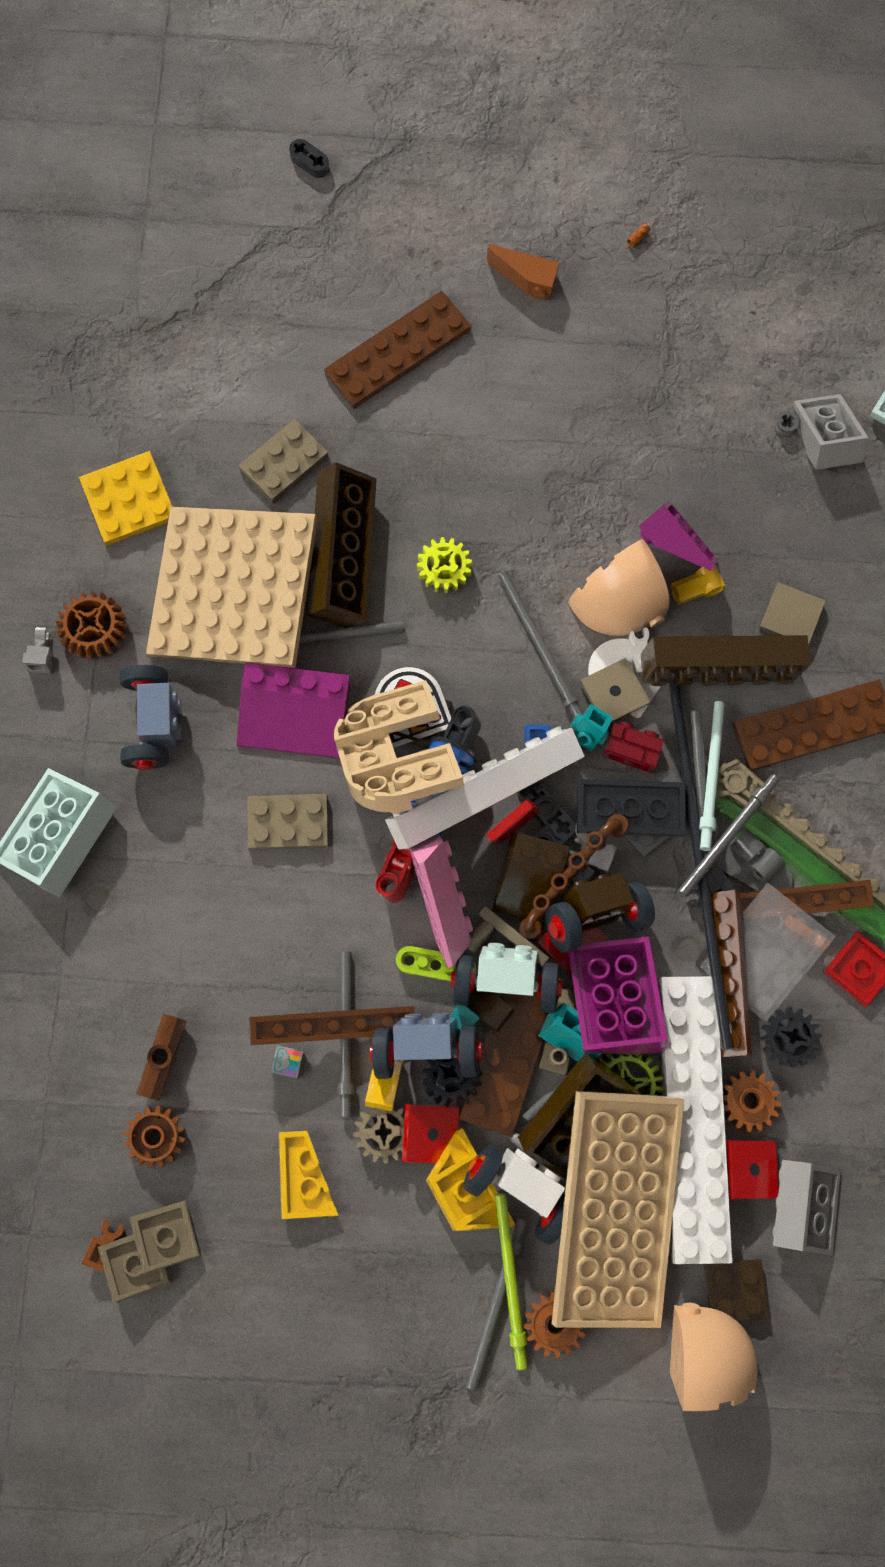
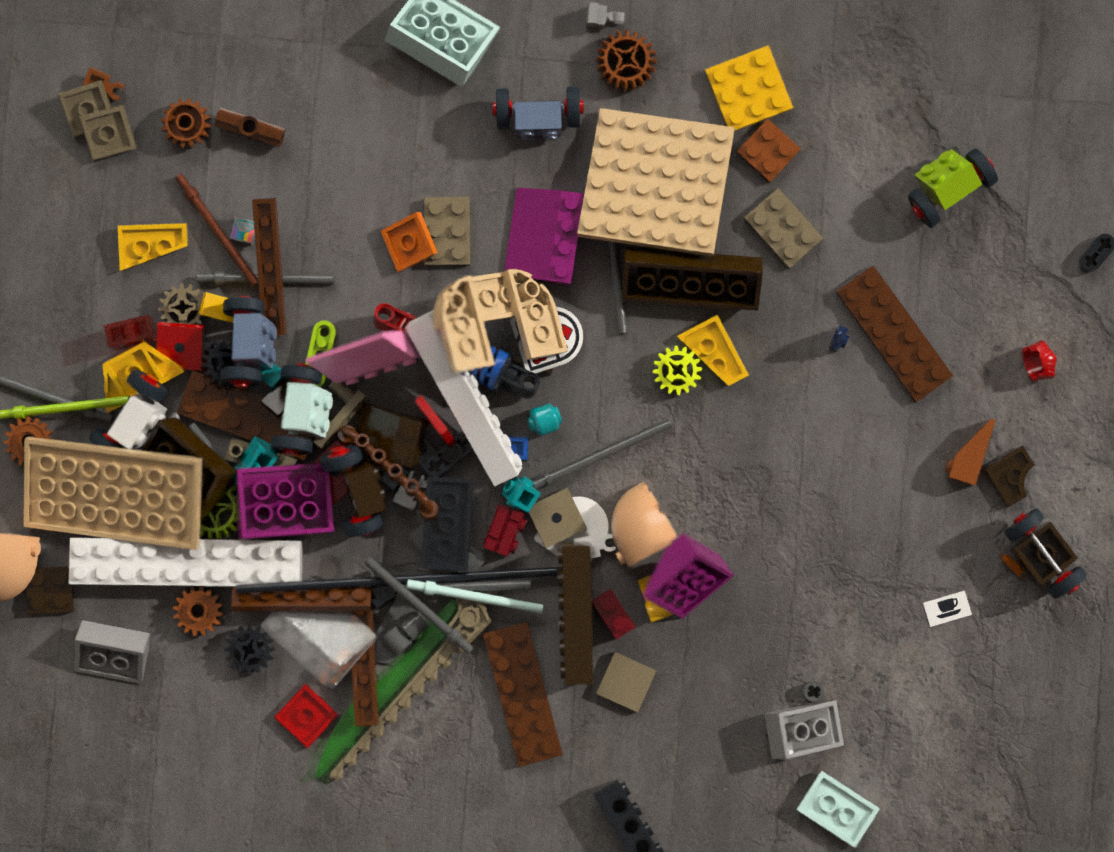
camera: 95 degrees right, 10 degrees up
red tile [726,1141,778,1199] -> none
none -> clear red brick [104,315,157,350]
none -> copper bar [175,173,259,287]
none -> orange plate [380,212,438,272]
none -> teal head [527,403,562,436]
none -> dark red brick [592,588,635,640]
none -> yellow wing [677,315,749,386]
none -> dark orange plate [737,119,801,183]
none -> dark blue plate [828,326,849,352]
none -> lime brick [908,148,998,228]
none -> white sticker [923,591,972,627]
none -> dark brown tile [983,445,1035,508]
none -> brick [1005,508,1087,599]
none -> red hair [1022,340,1057,381]

